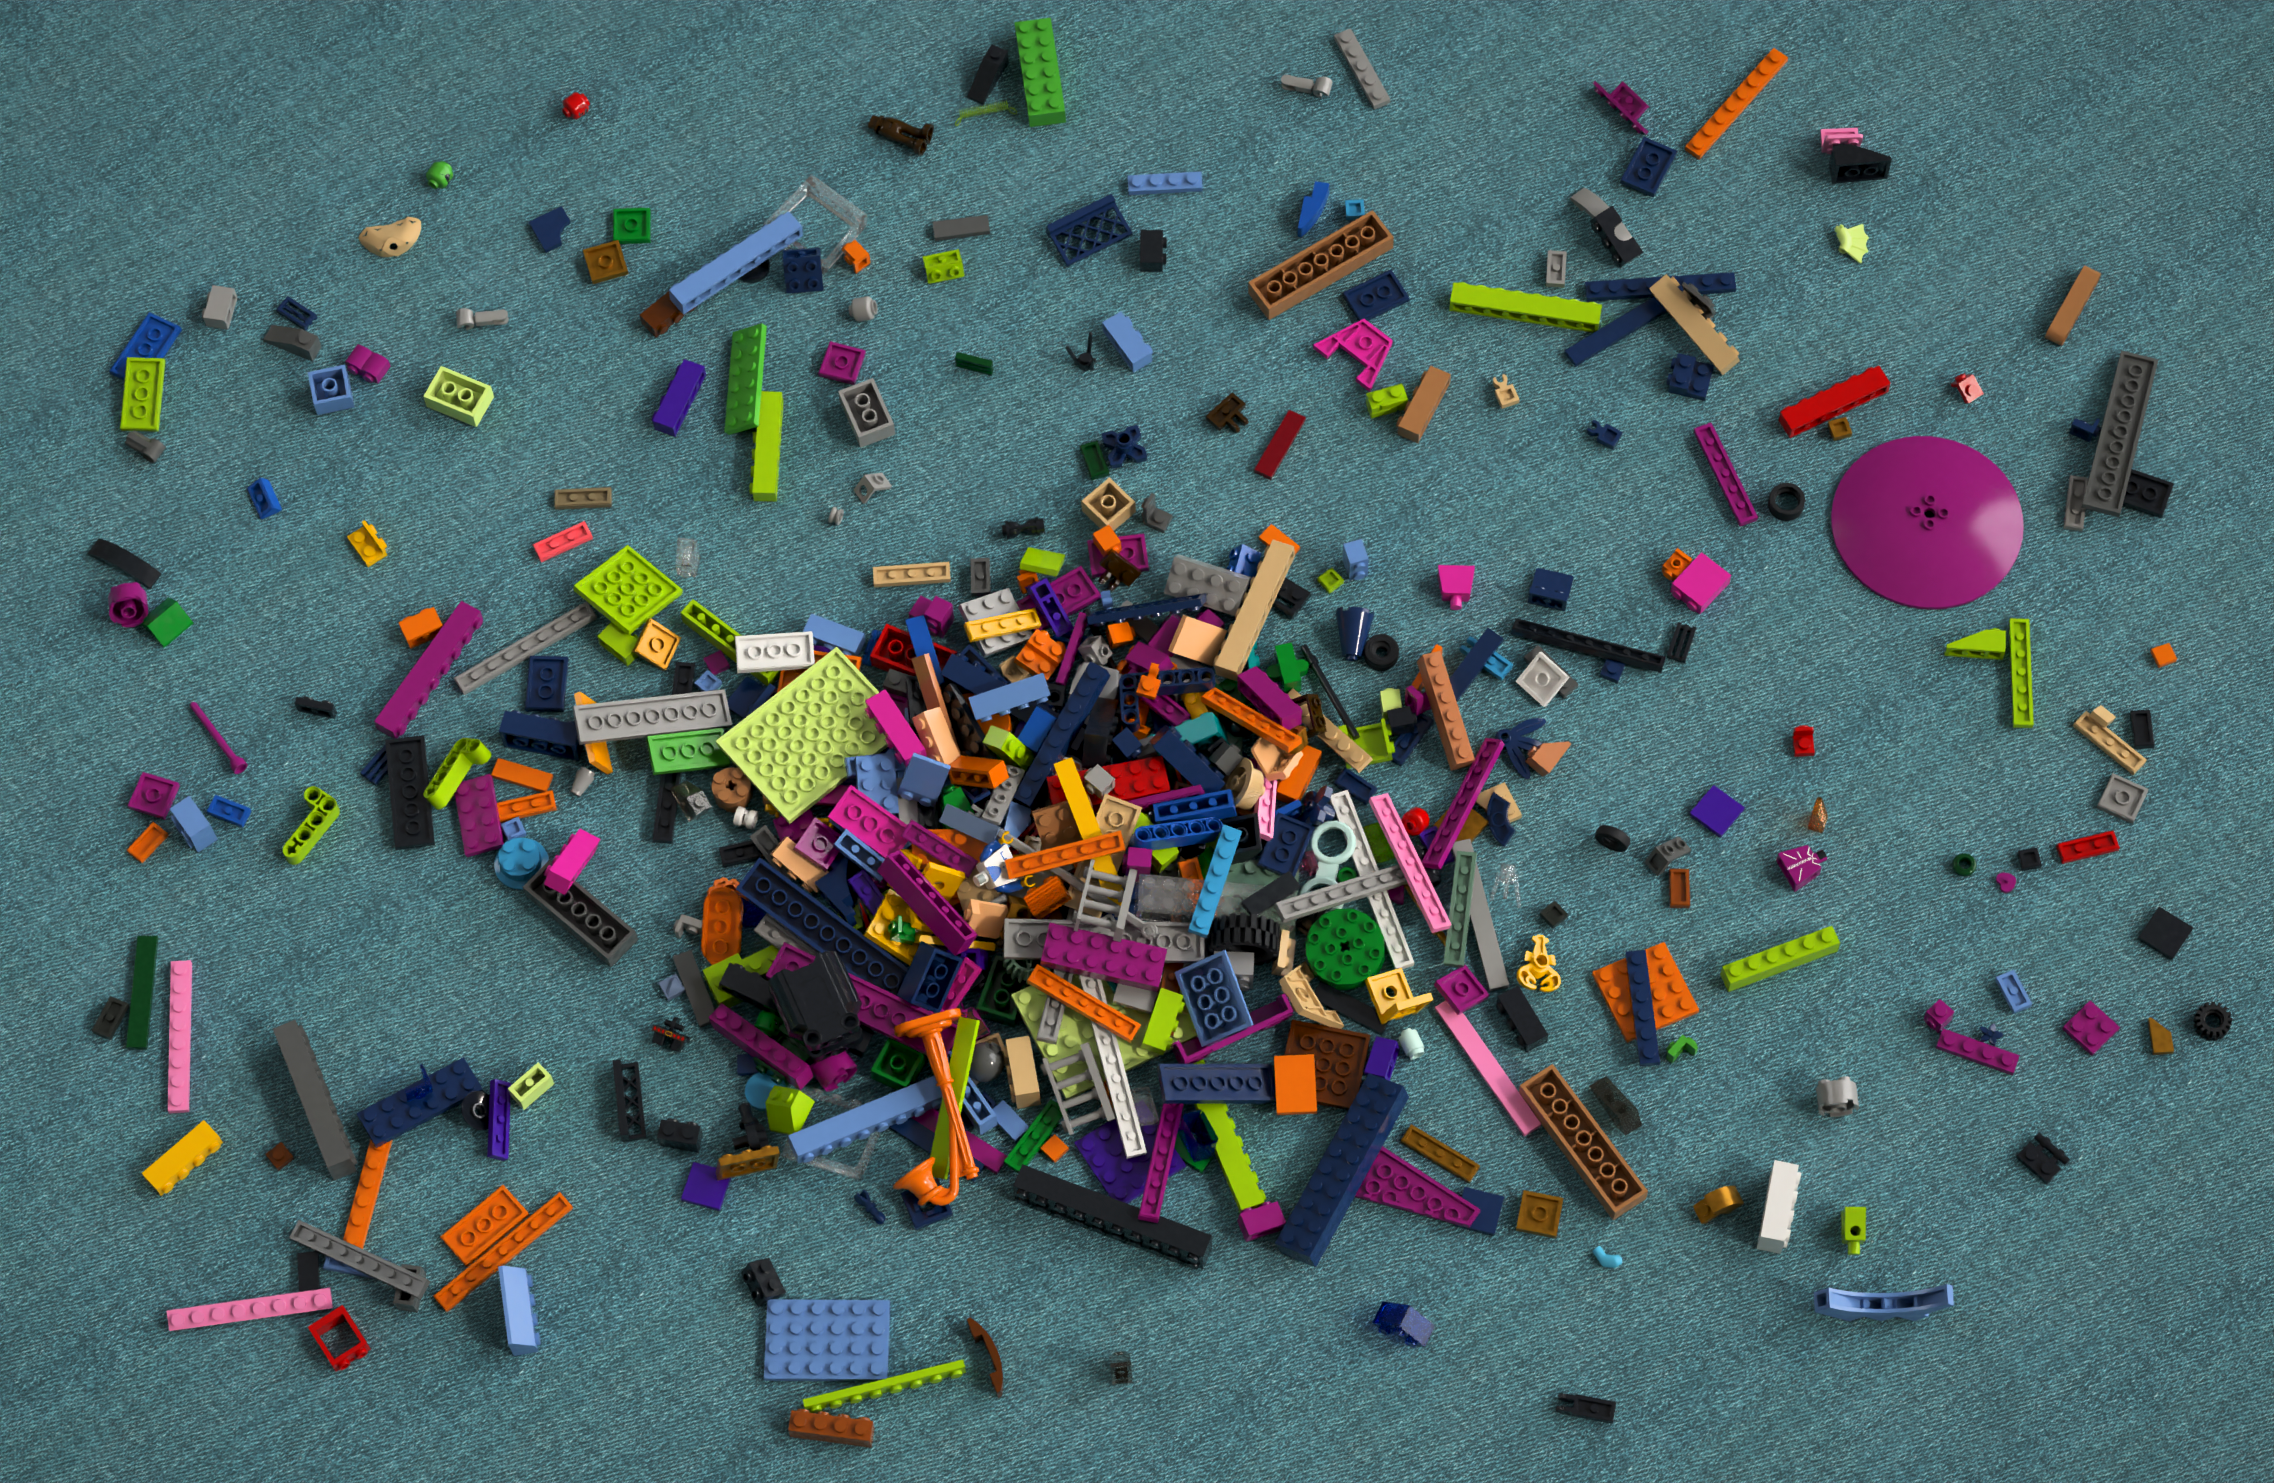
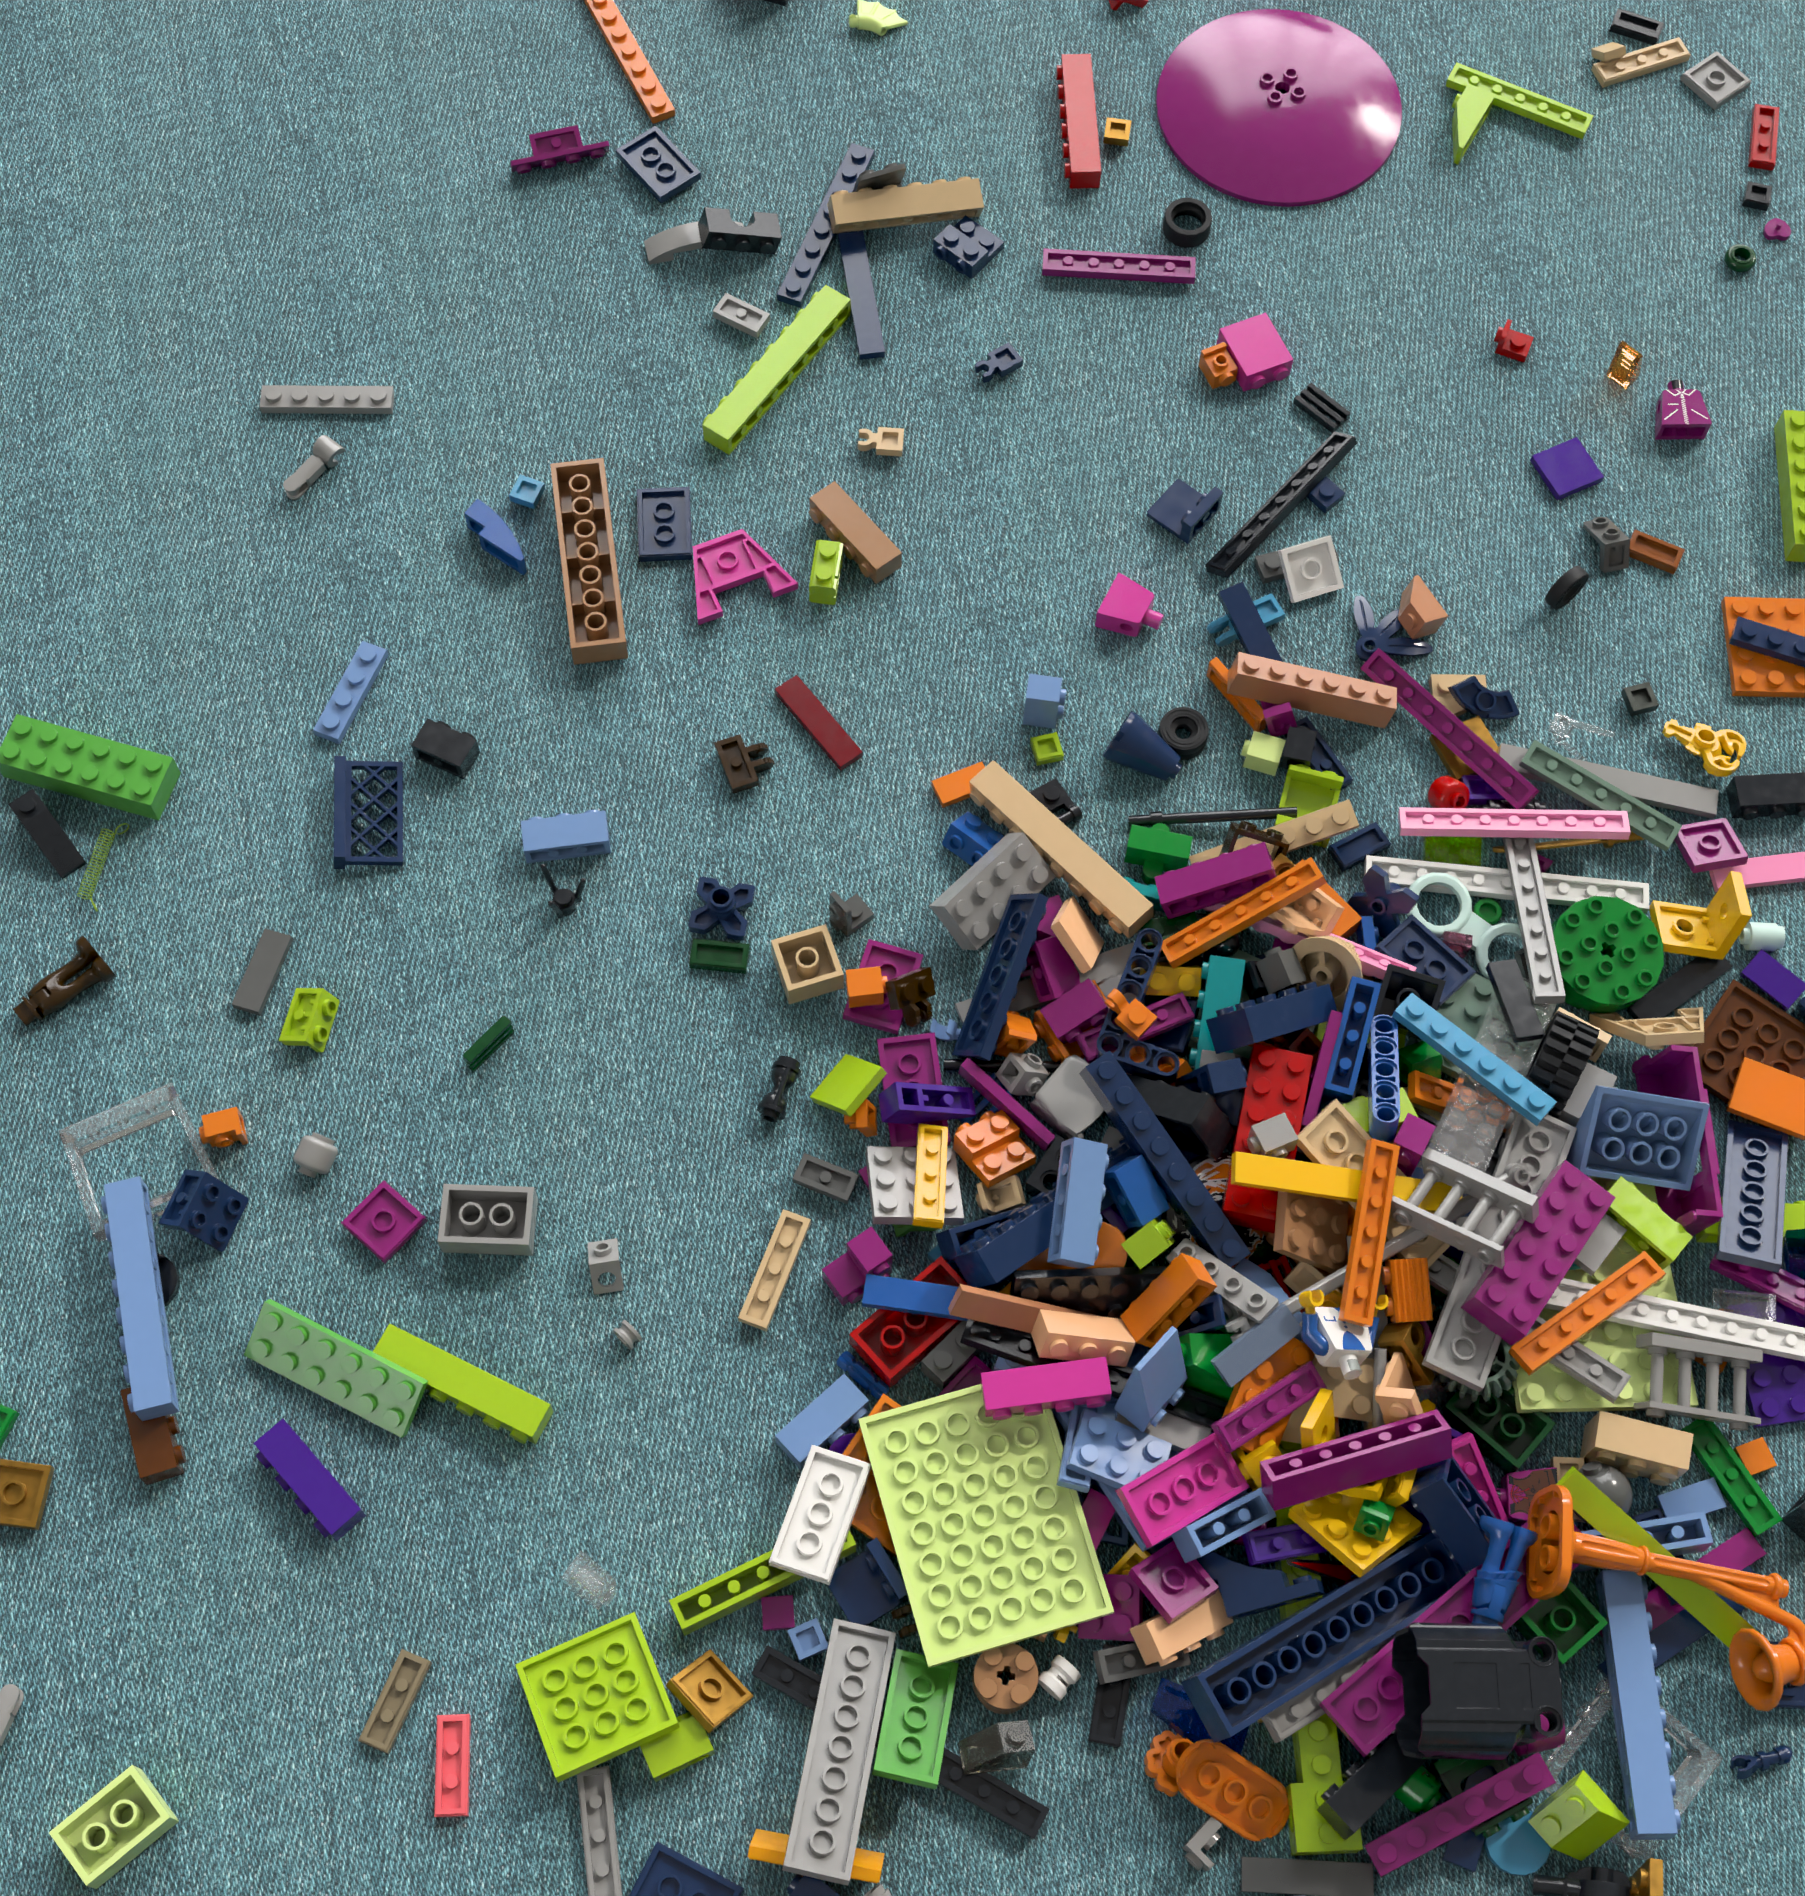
camera: 70 degrees left, 0 degrees up
none -> blue piece [1470,1515,1538,1624]

